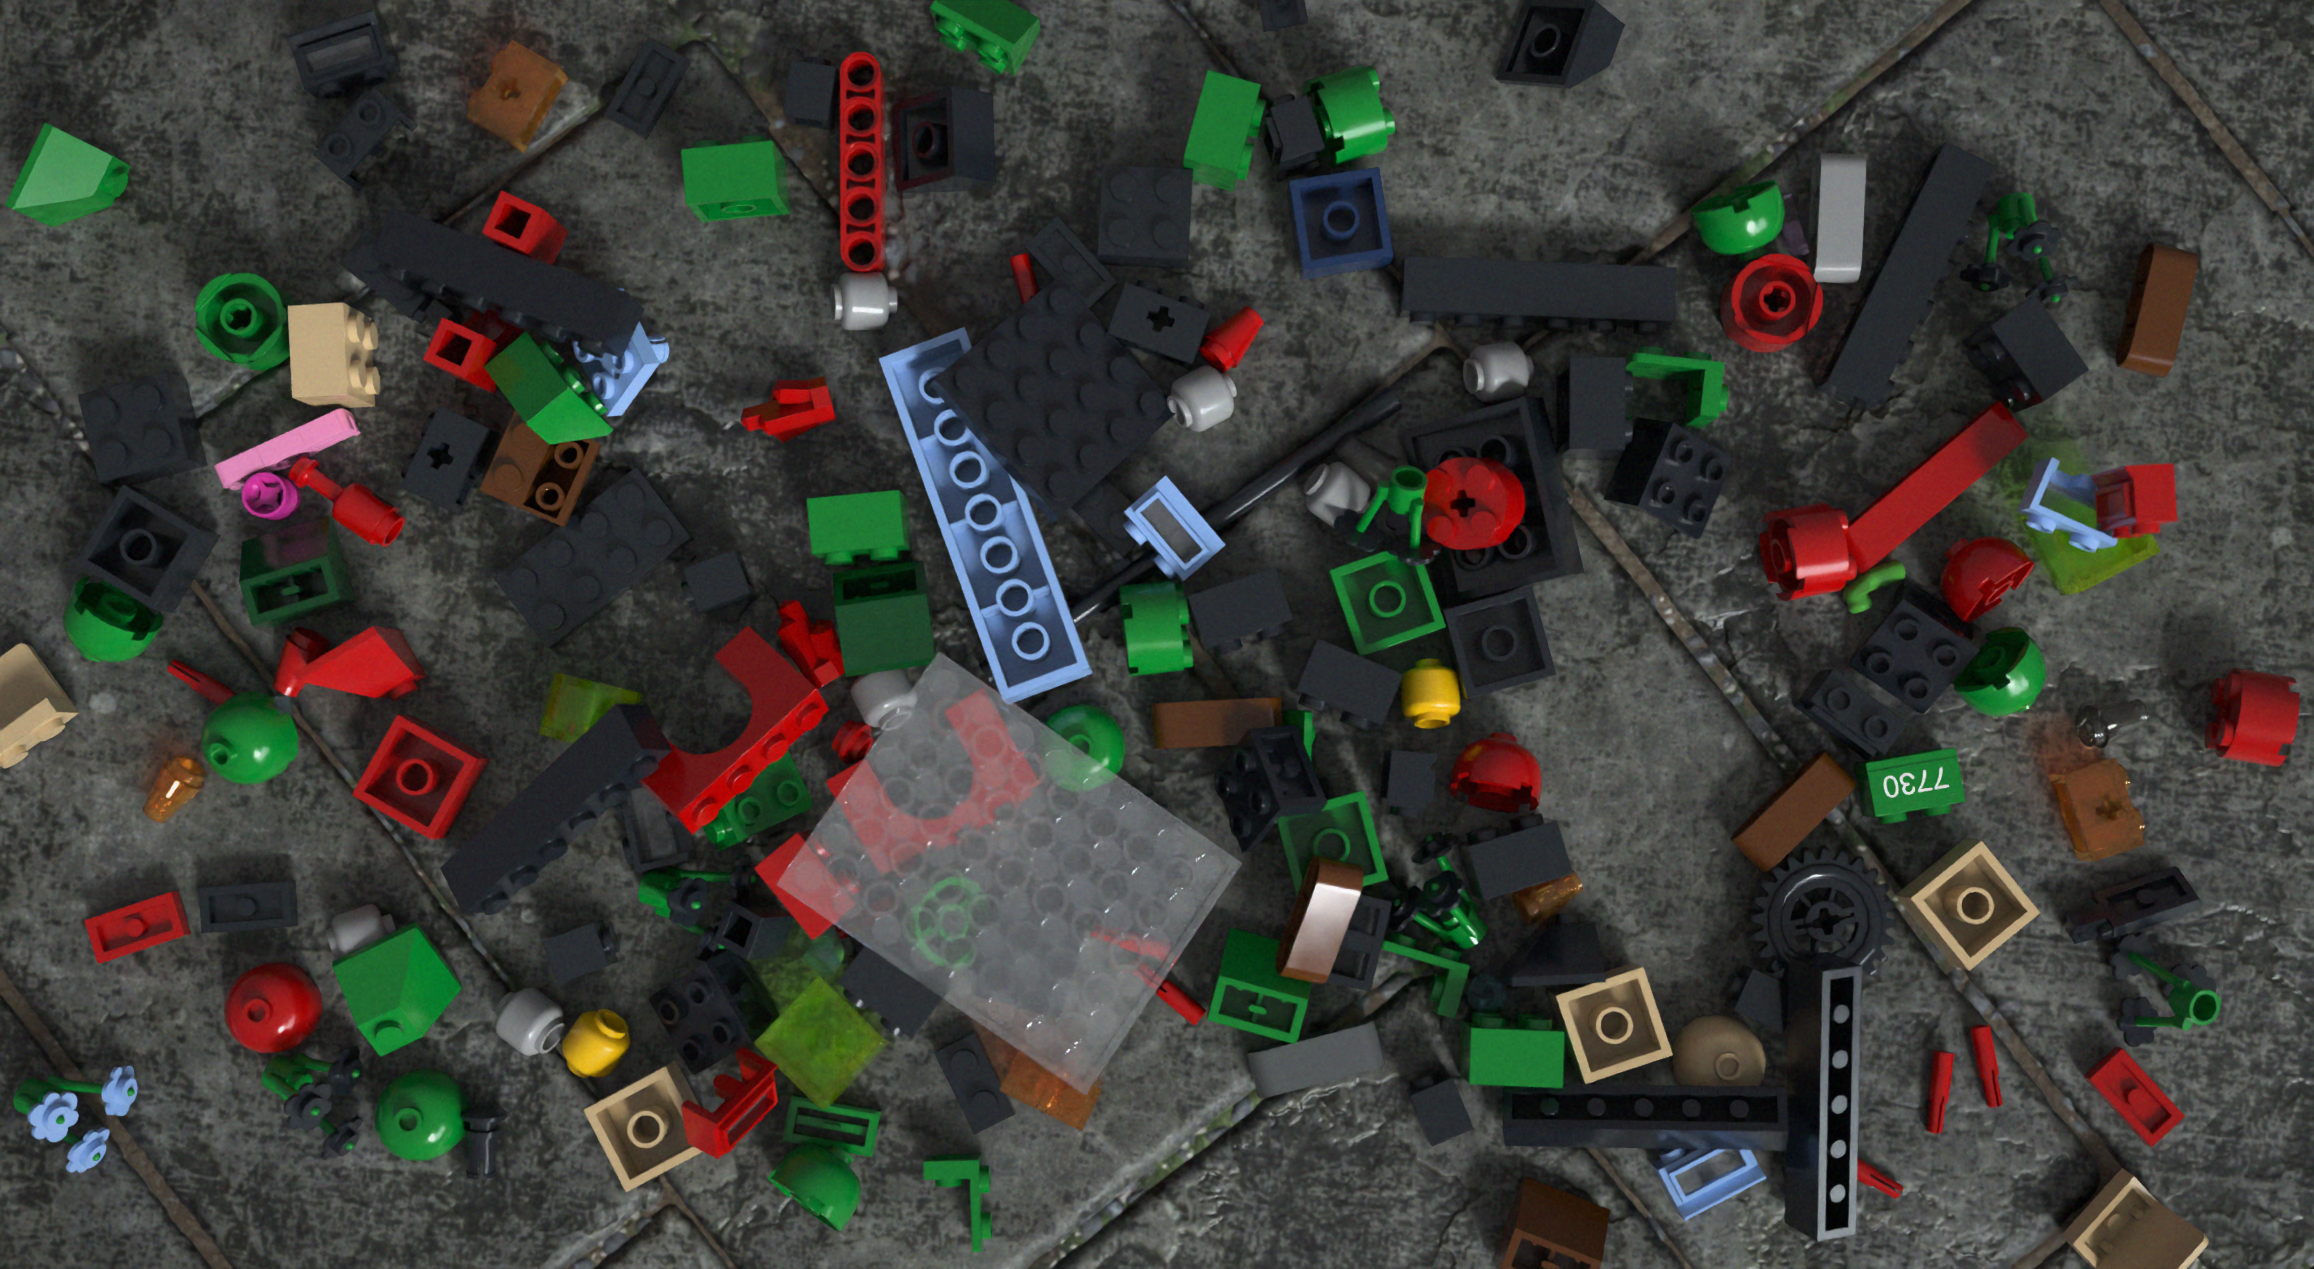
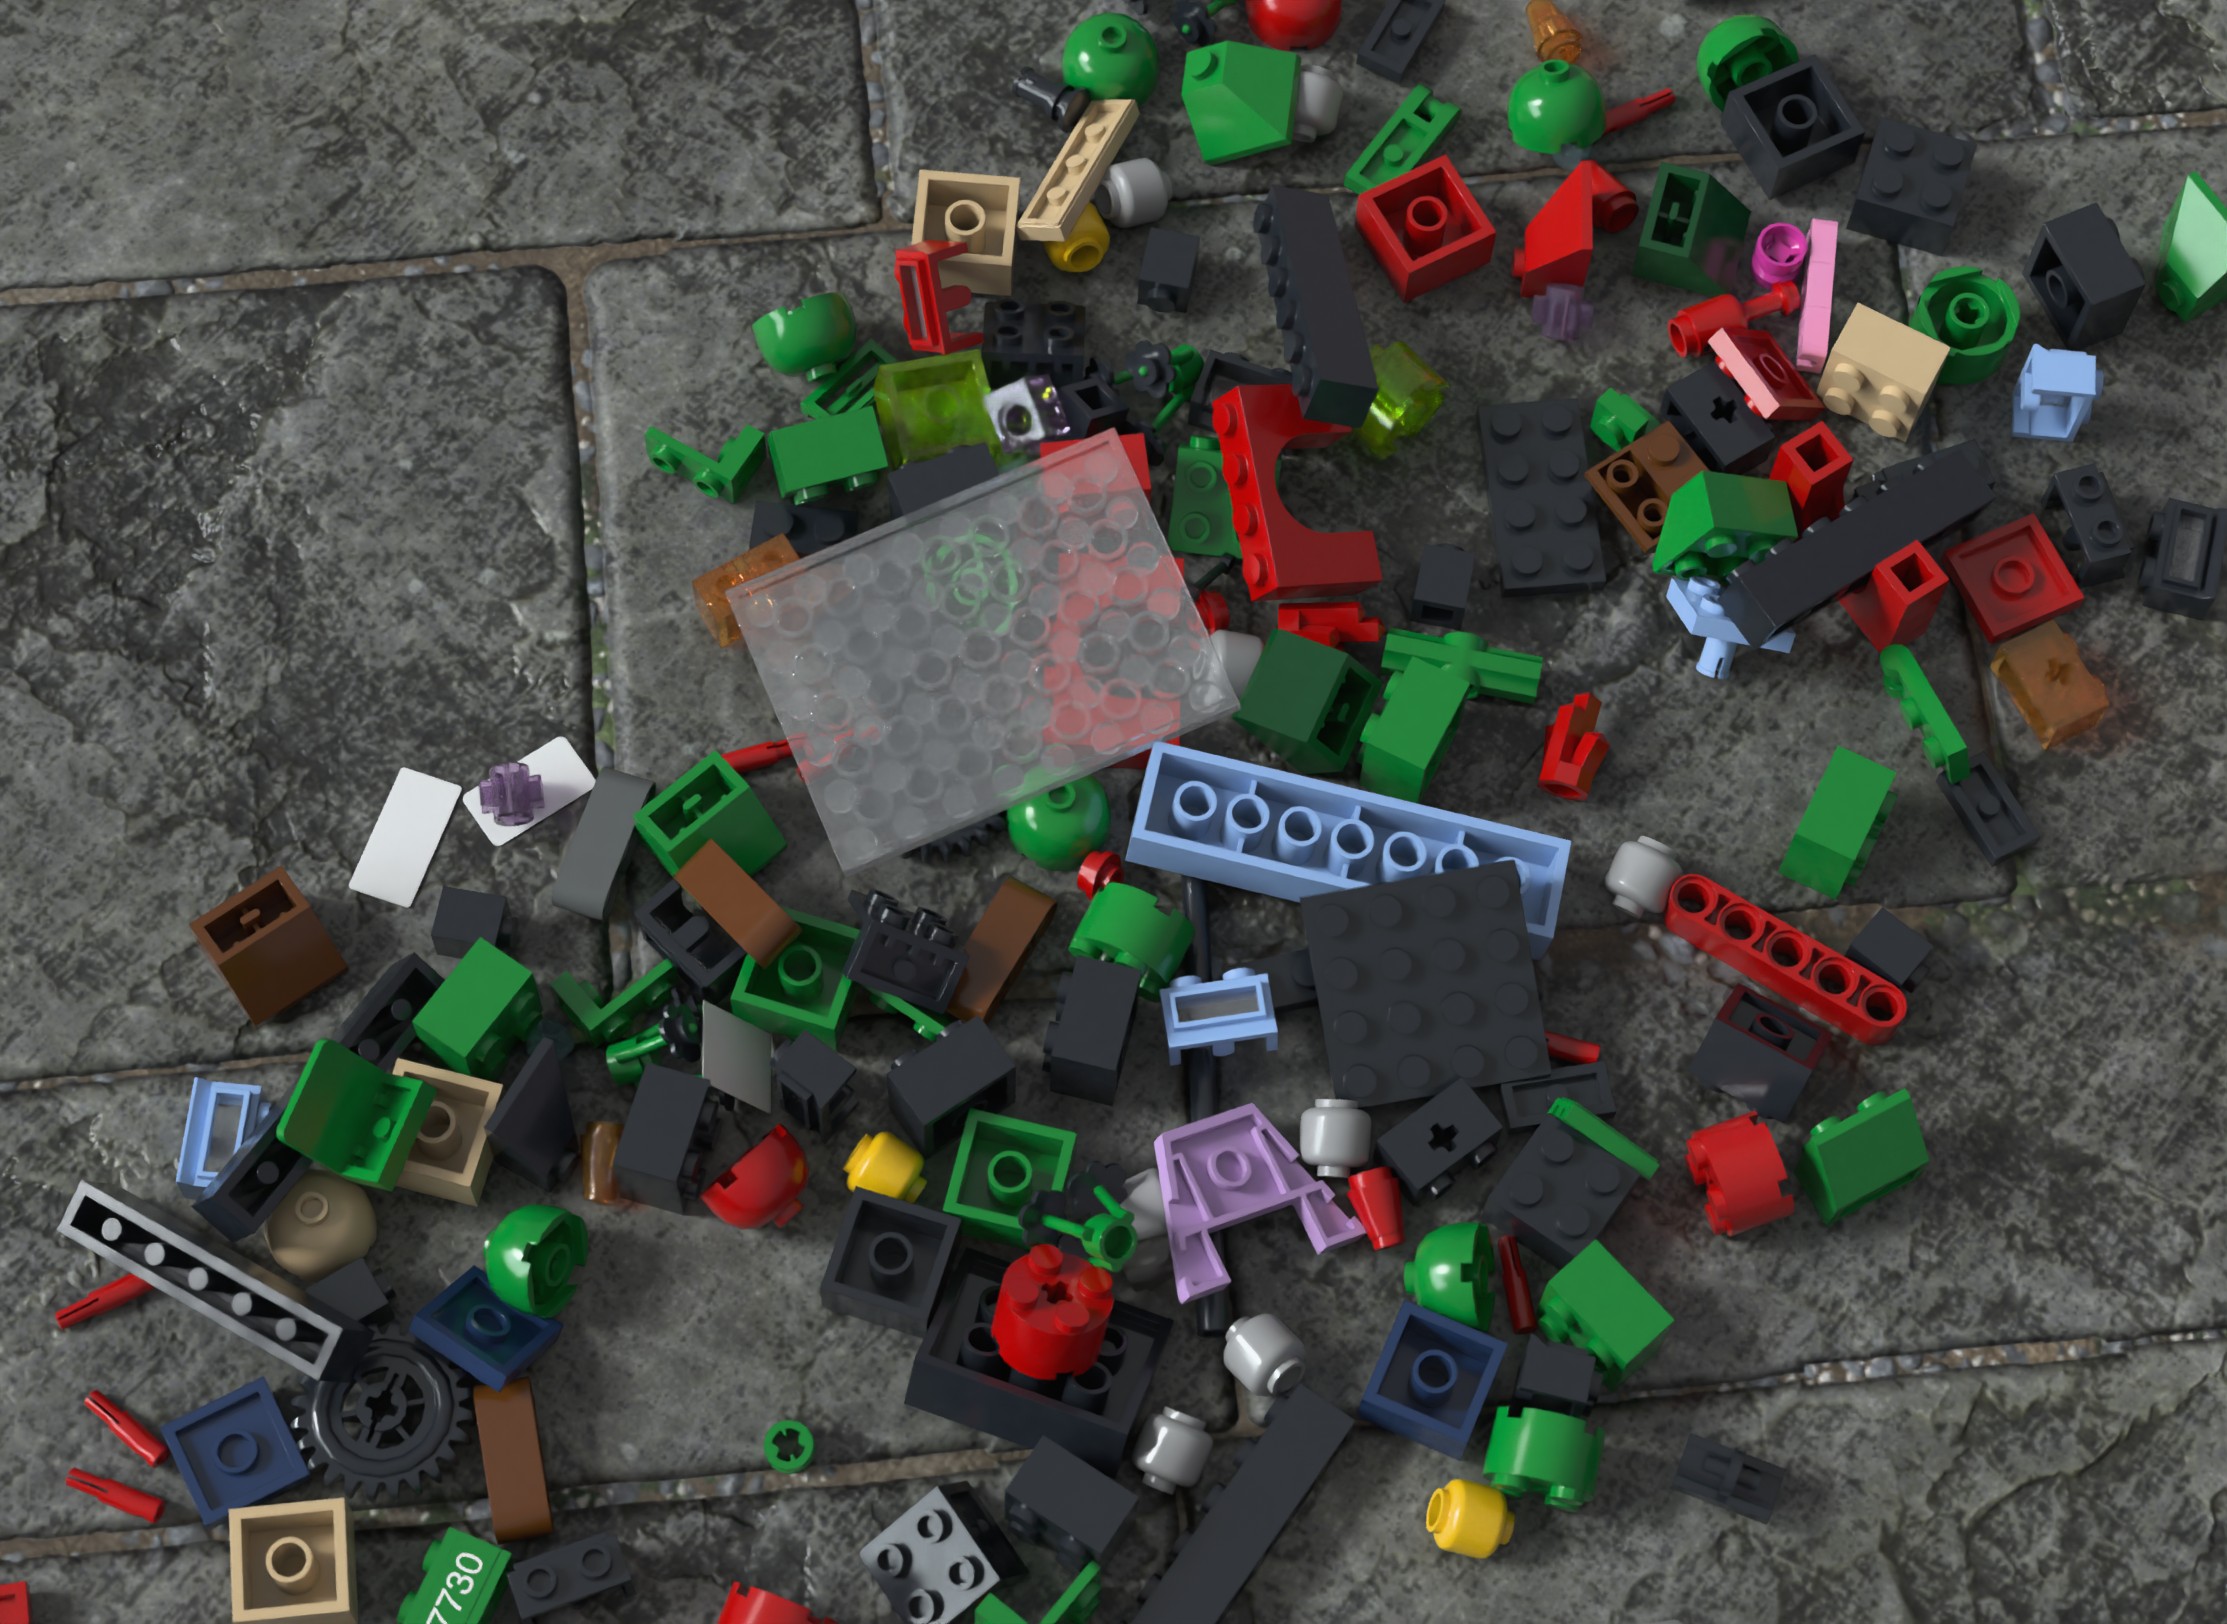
camera: 120 degrees right, 20 degrees down
none -> dark blue plate [160,1376,313,1531]
none -> green bracket [276,1038,437,1191]
none -> white sticker [349,767,462,908]
none -> dark blue plate [408,1265,564,1393]
none -> white sticker [463,737,596,846]
none -> clear purple gear [478,762,545,826]
none -> green cylinder [483,1204,588,1318]
none -> white sticker [702,1000,771,1114]
none -> green bush [763,1420,816,1474]
none -> green brick [766,405,889,506]
none -> brick [983,374,1071,459]
none -> tan tile [1015,100,1140,241]
none -> red plate [1077,851,1124,901]
none -> lavender wing [1154,1103,1367,1304]
none -> black hinge [1180,552,1236,604]
none -> light grey head [1224,1314,1306,1396]
none -> green plate [1344,84,1462,195]
none -> green piece [1380,627,1543,704]
none -> green cylinder [1404,1222,1495,1332]
none -> yellow head [1426,1479,1514,1559]
none -> red piece [1497,1235,1538,1335]
none -> clear purple gear [1531,283,1594,341]
none -> green tile [1547,1097,1659,1180]
none -> green bracket [1589,387,1660,452]
none -> red brick [1684,1111,1794,1236]
none -> red plate [1708,328,1826,421]
none -> green plate [1880,644,1971,784]
none -> red plate [1940,513,2085,645]
none -> light blue window [2012,344,2104,442]
none -> black brick [2022,202,2146,351]

